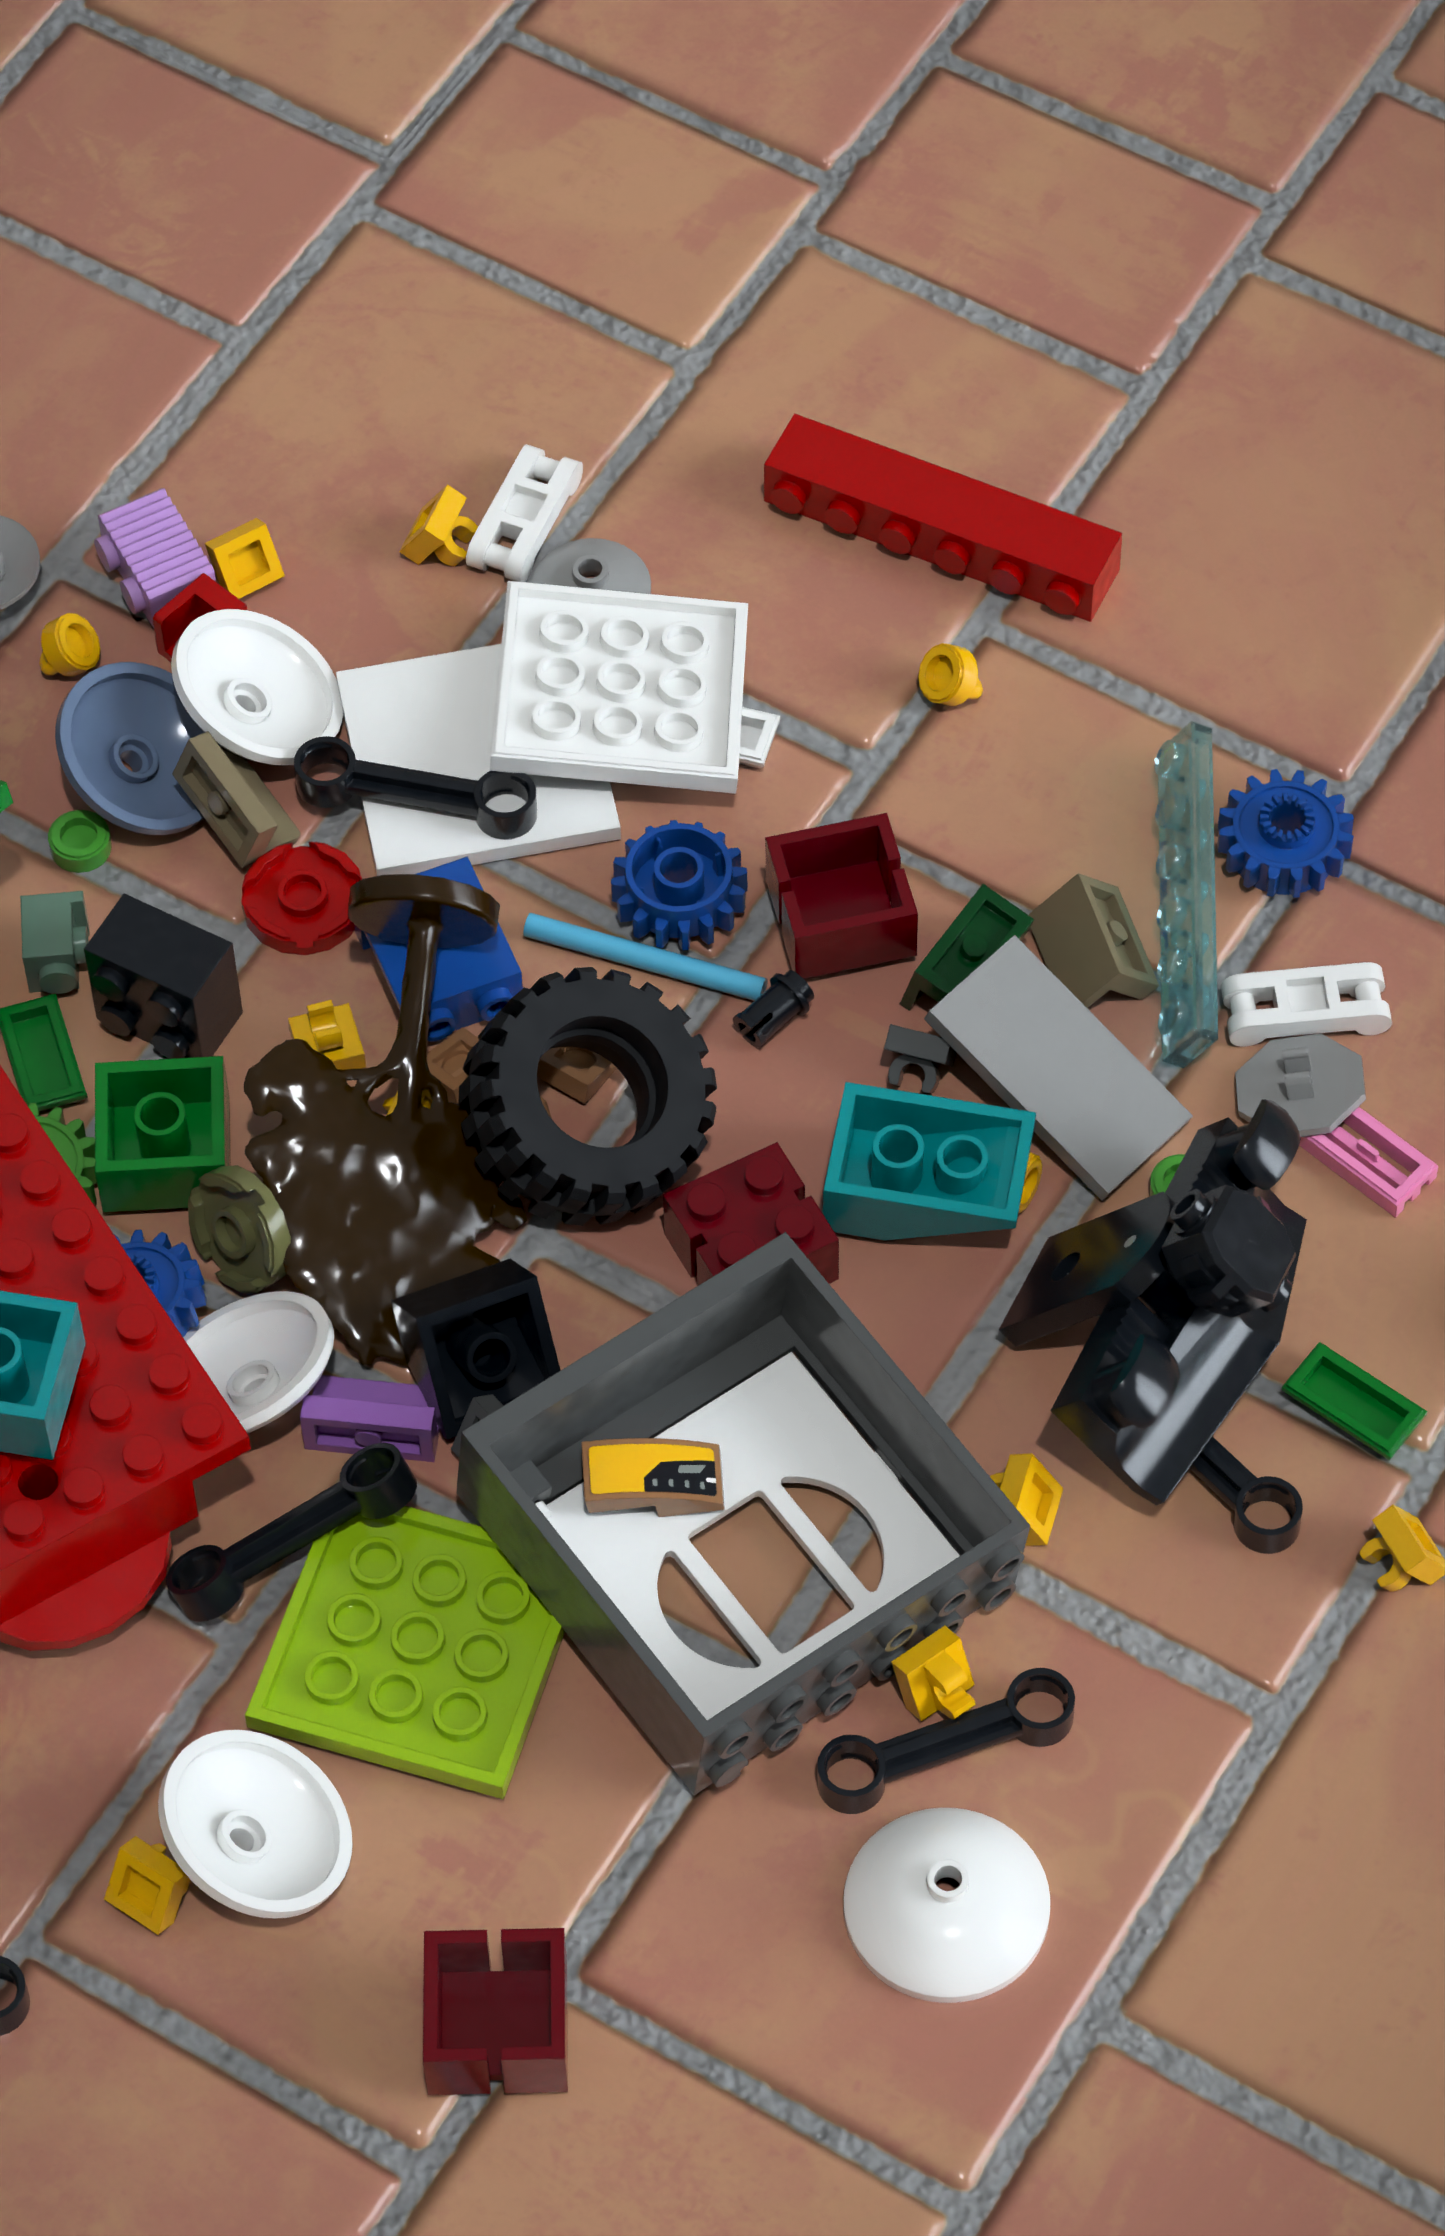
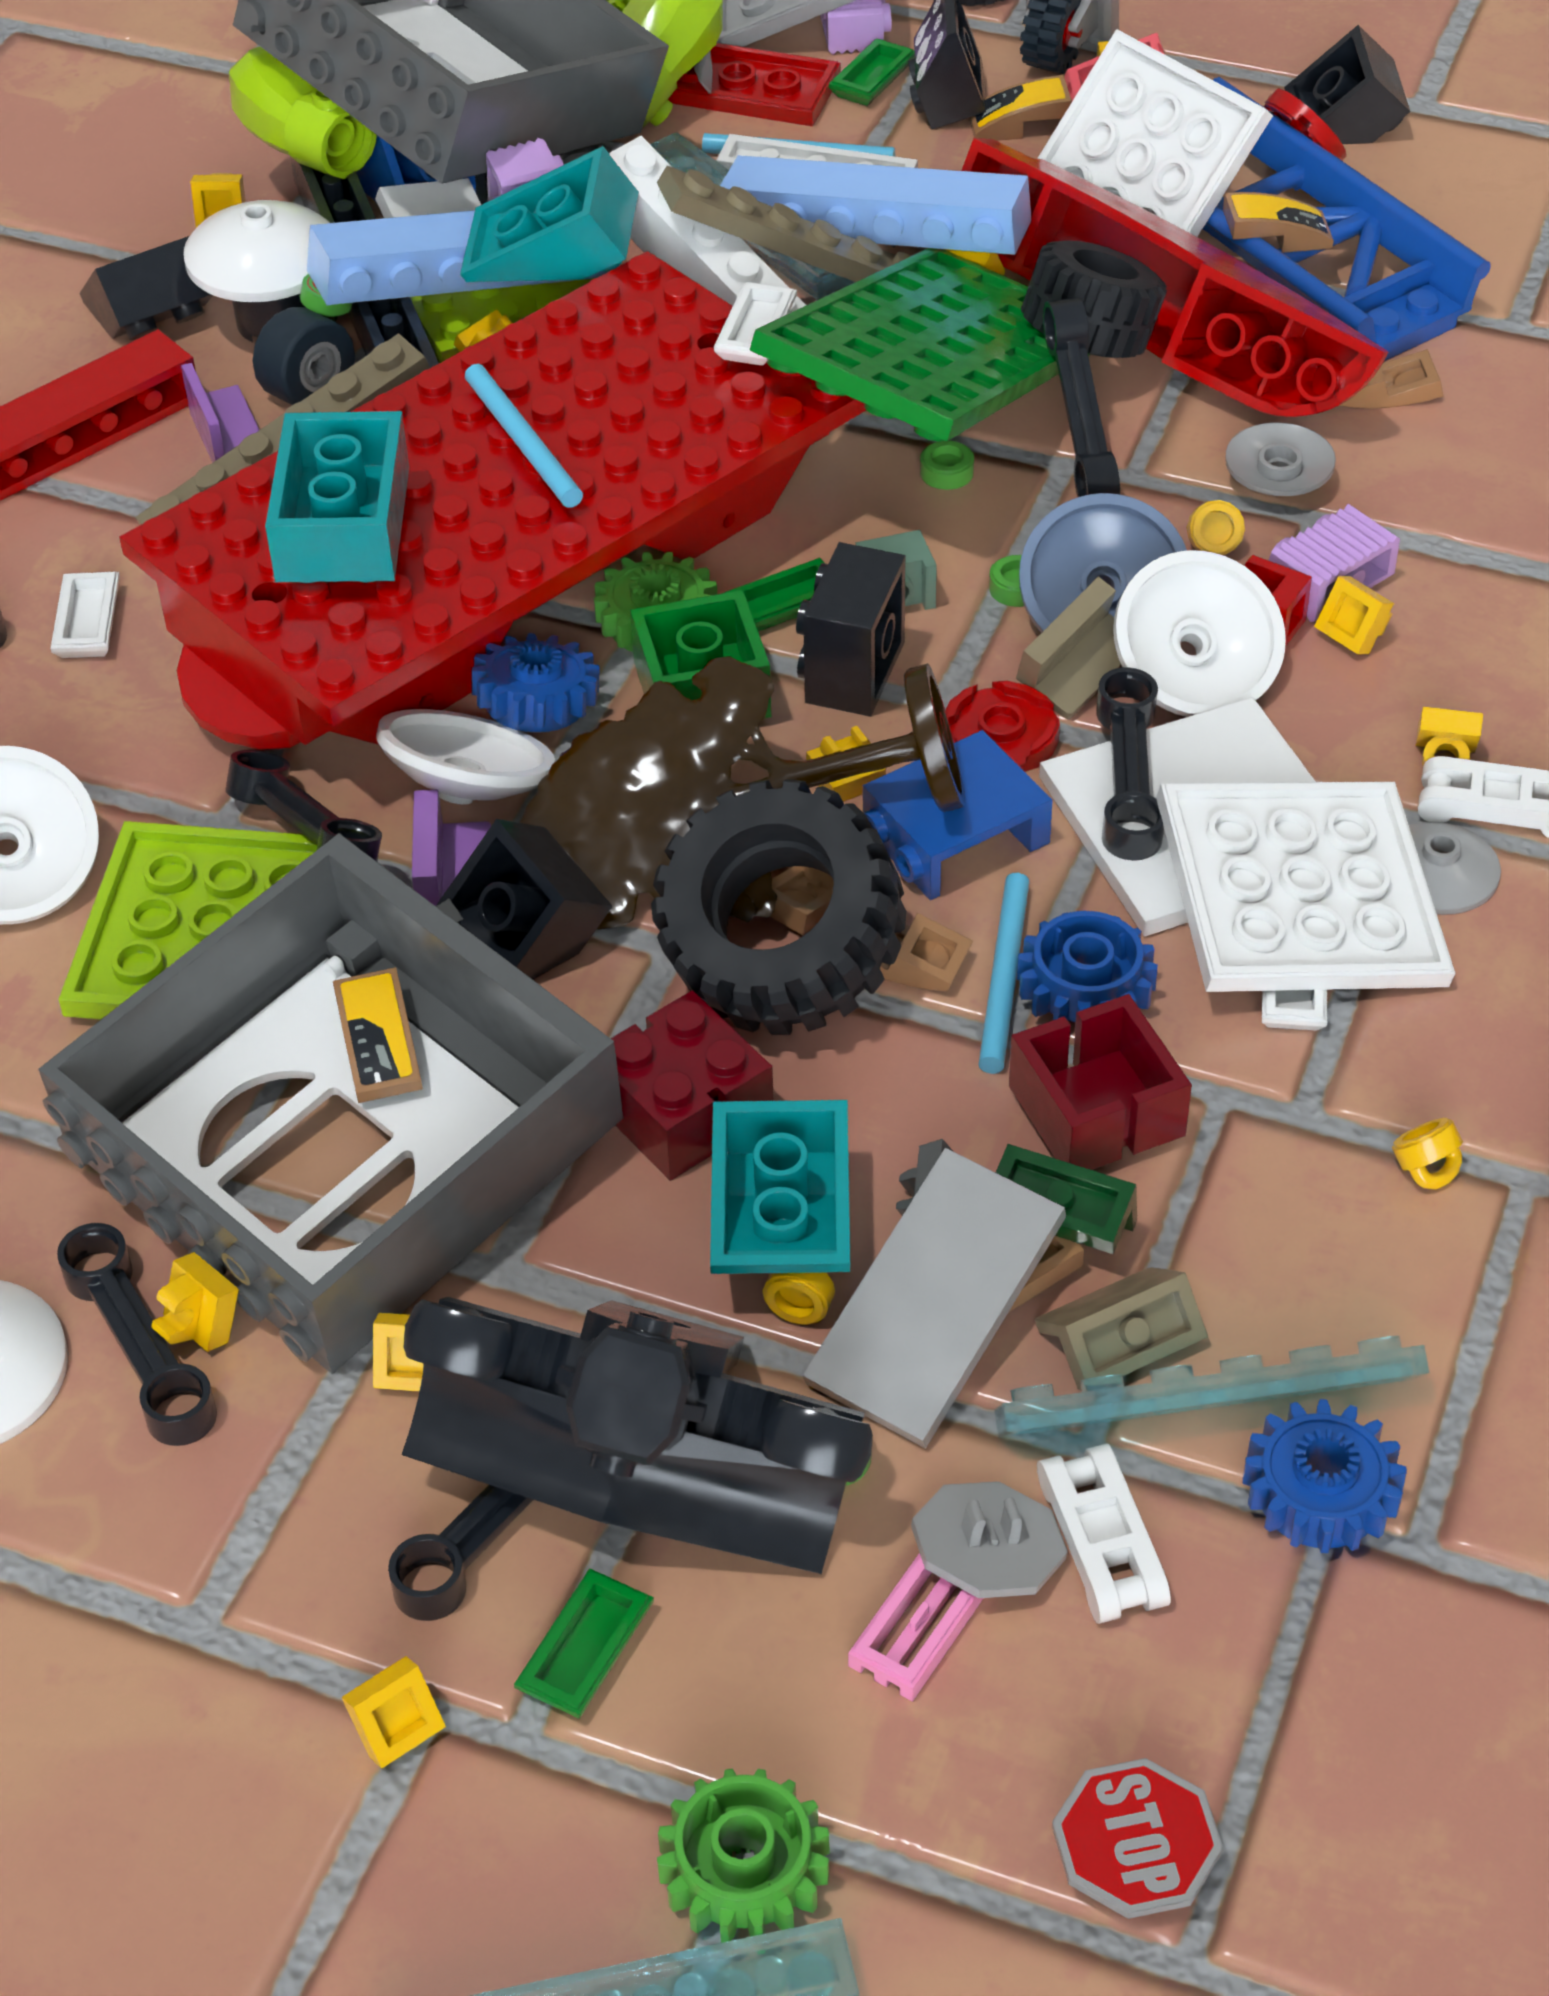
camera: 80 degrees right, 10 degrees down
olive tile [188,1165,291,1293] -> none
black pin [733,970,814,1048] -> none

